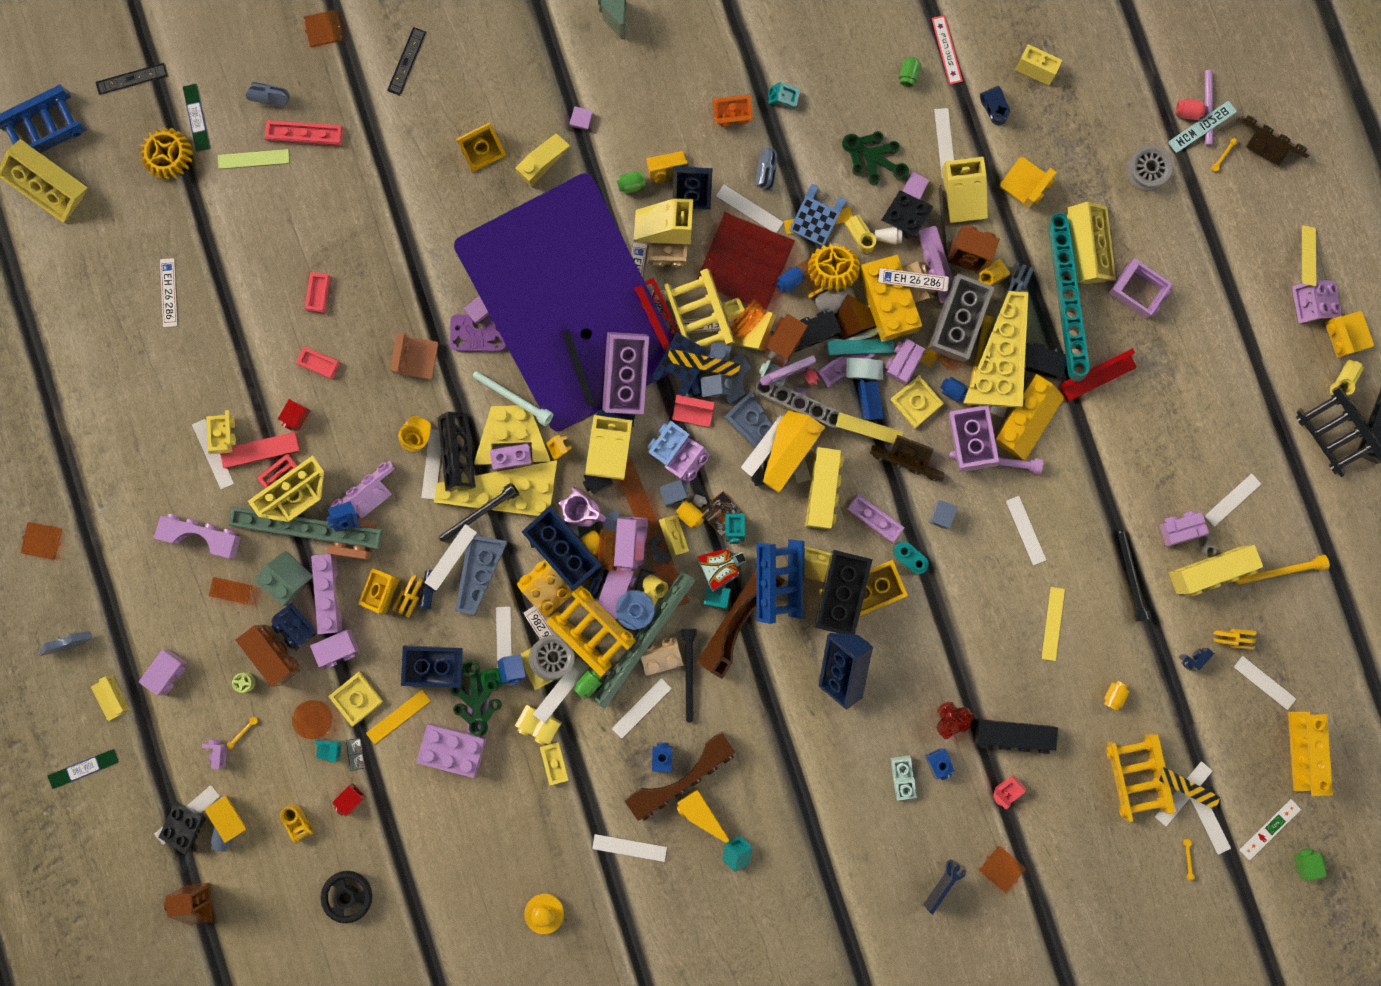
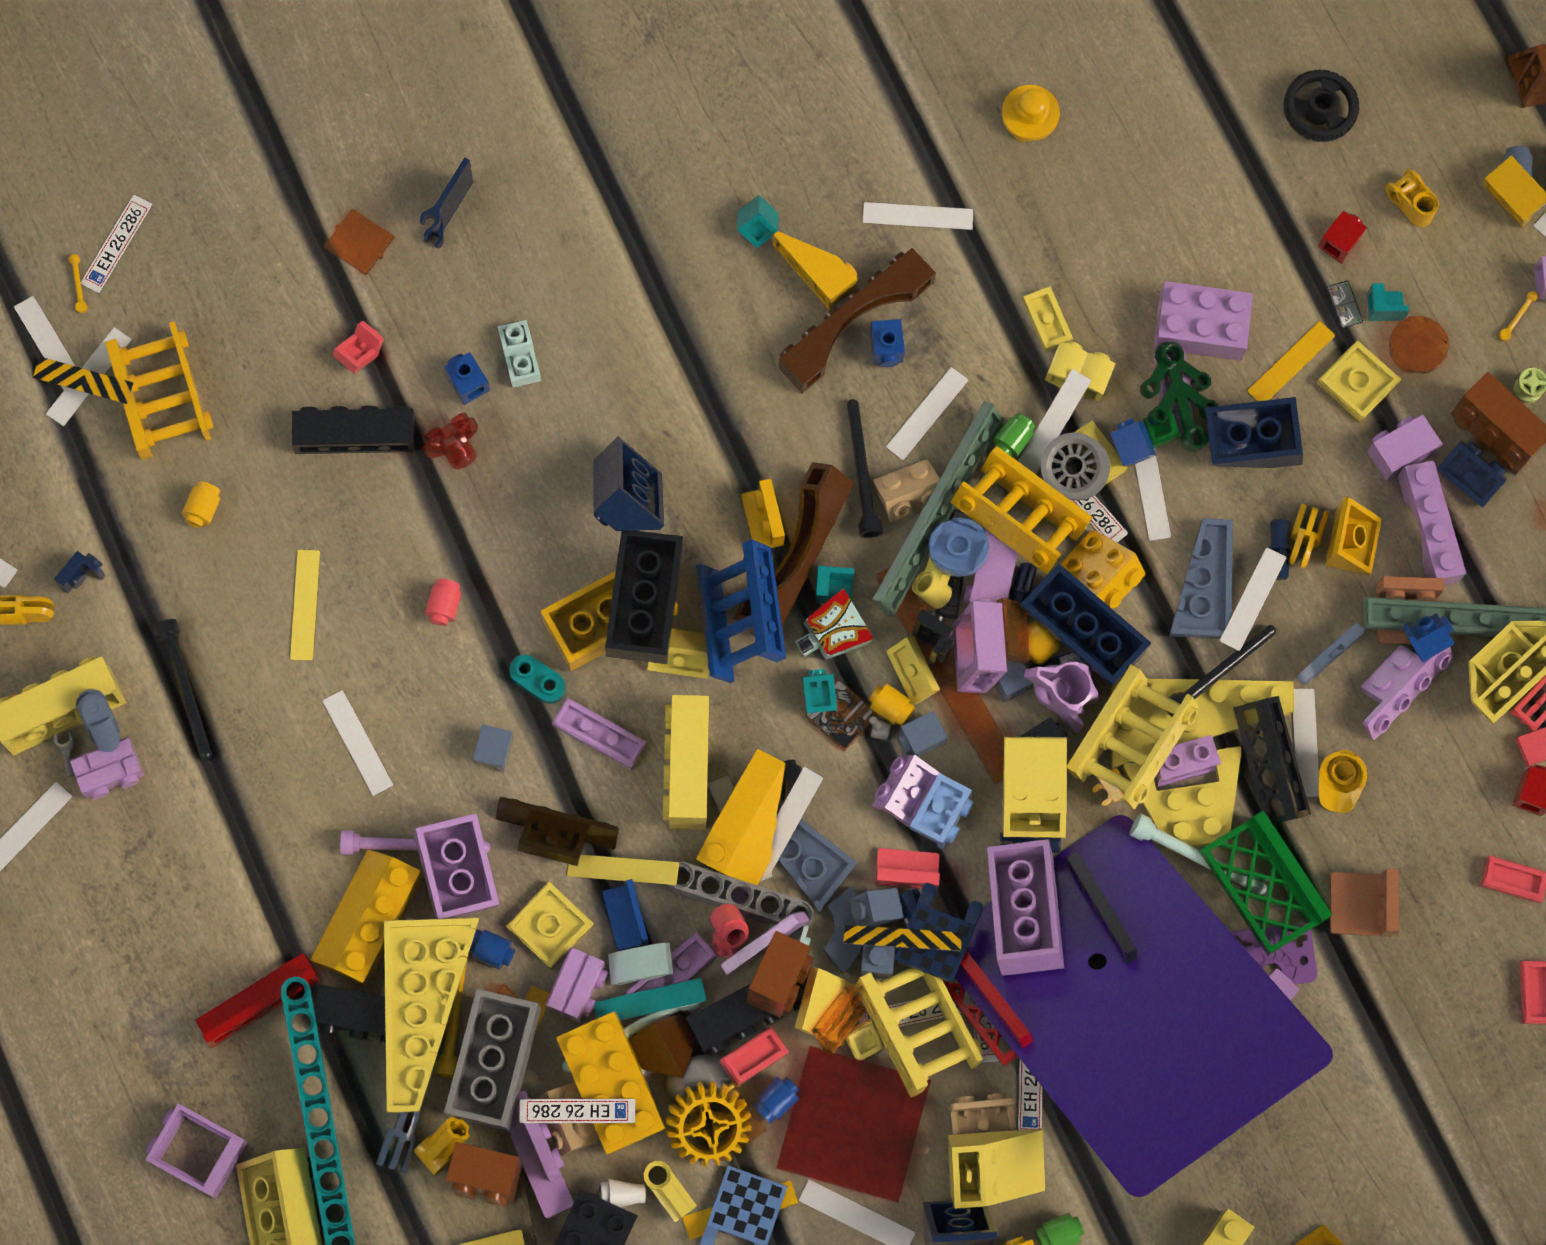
camera: 170 degrees right, 10 degrees down
sand green slope [254,551,313,606] -> none
none -> sand blue arm [76,688,120,752]
none -> white sticker [81,195,152,293]
none -> coral brick [425,578,462,626]
none -> coral brick [710,904,749,948]
none -> coral tile [719,1026,789,1088]
none -> yellow bracket [741,479,785,548]
none -> light yellow fence [1067,664,1199,810]
none -> green fence [1199,810,1332,956]
none -> sand blue tile [1296,622,1365,685]

